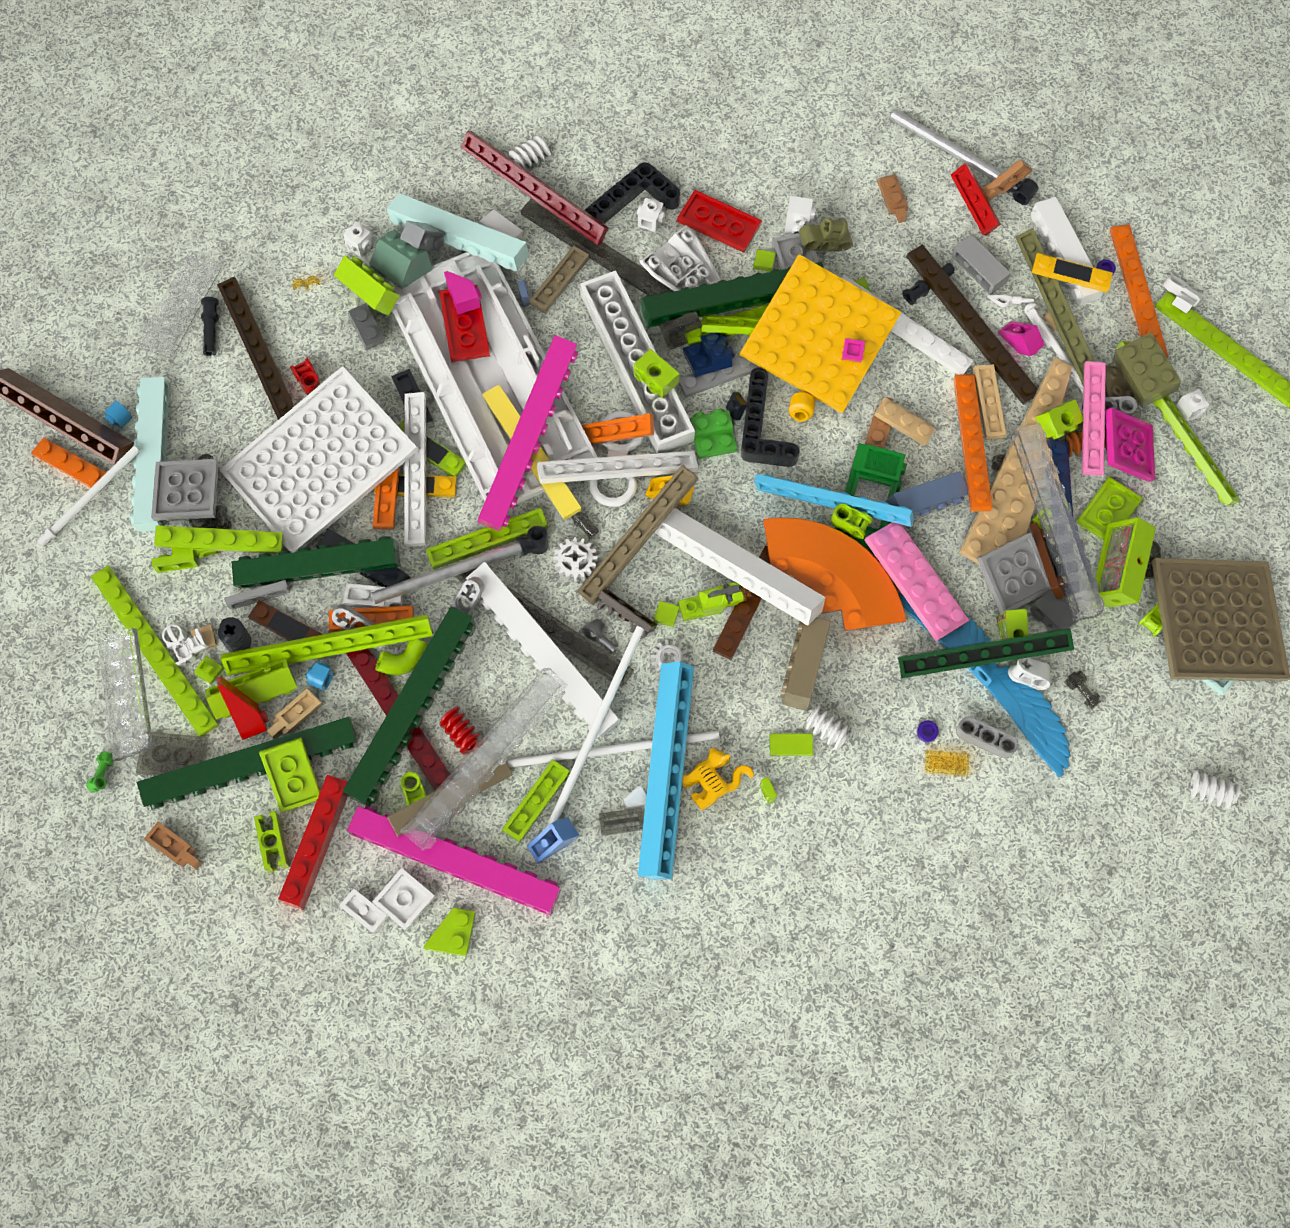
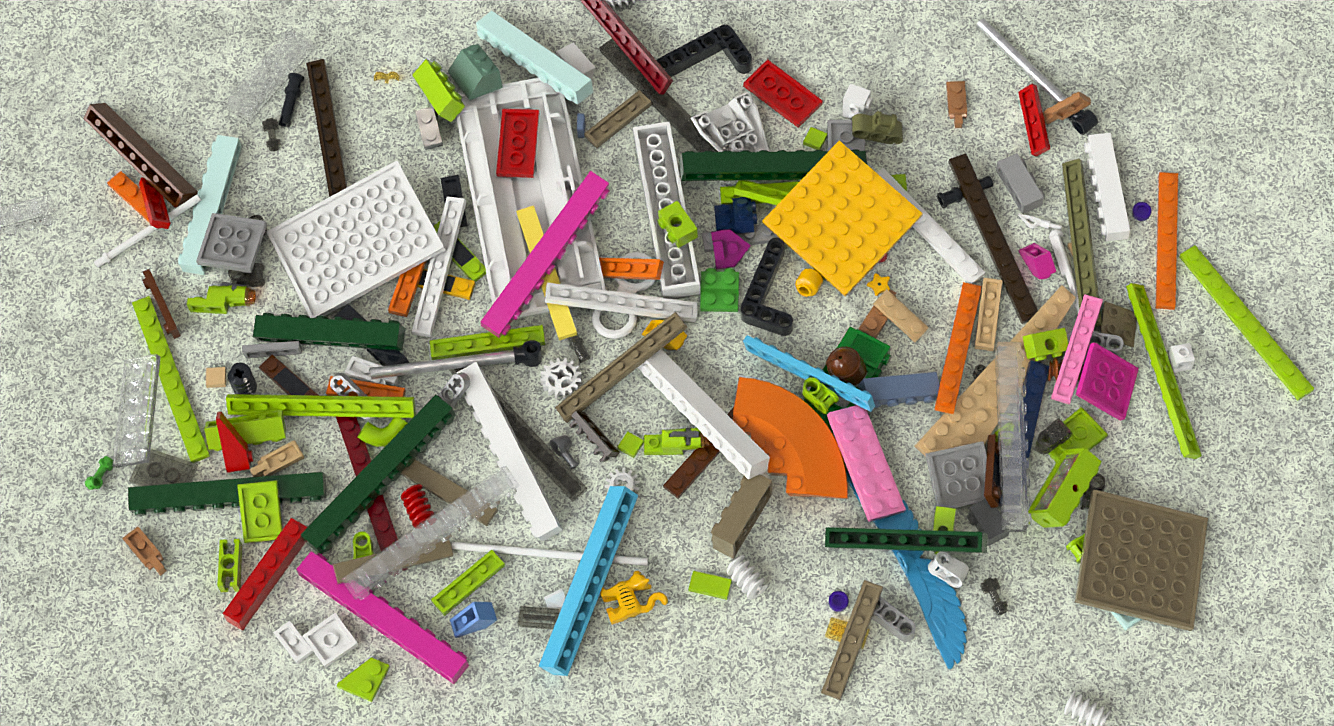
camera: 20 degrees right, 5 degrees down
dark azure plate [104,401,133,429] -> none
lime plate [154,525,283,554] -> none
white piece [162,625,209,667] -> none
lime tile [193,656,224,686] -> none
red piece [290,357,321,395] -> none
dark azure plate [306,661,335,691] -> none
white brick [344,222,374,257] -> none
brick [400,220,445,251] -> none
dark pink slope [444,271,482,315] -> none
white piece [548,626,644,824] -> none
white brick [637,198,666,232] -> none
clear smoke plate [659,311,702,350] -> none
black plate [726,392,747,420] -> none
lime tile [759,777,777,804] -> none
dark pink plate [841,338,865,363] -> none
yellow plate [1031,253,1113,293] -> none
olive brick [1113,332,1181,408] -> none
white piece [1164,275,1204,313] -> none
none -> red plate [139,177,171,229]
none -> reddish brown plate [142,269,181,339]
none -> clear smoke bar [262,118,281,151]
none -> dark tan tile [401,459,498,526]
none -> magenta plate [711,229,751,269]
none -> dark tan tile [821,580,883,701]
none -> reddish brown helmet [826,347,867,386]
none -> yellow plate [867,273,890,296]
none -> clear smoke piece [1035,418,1073,454]

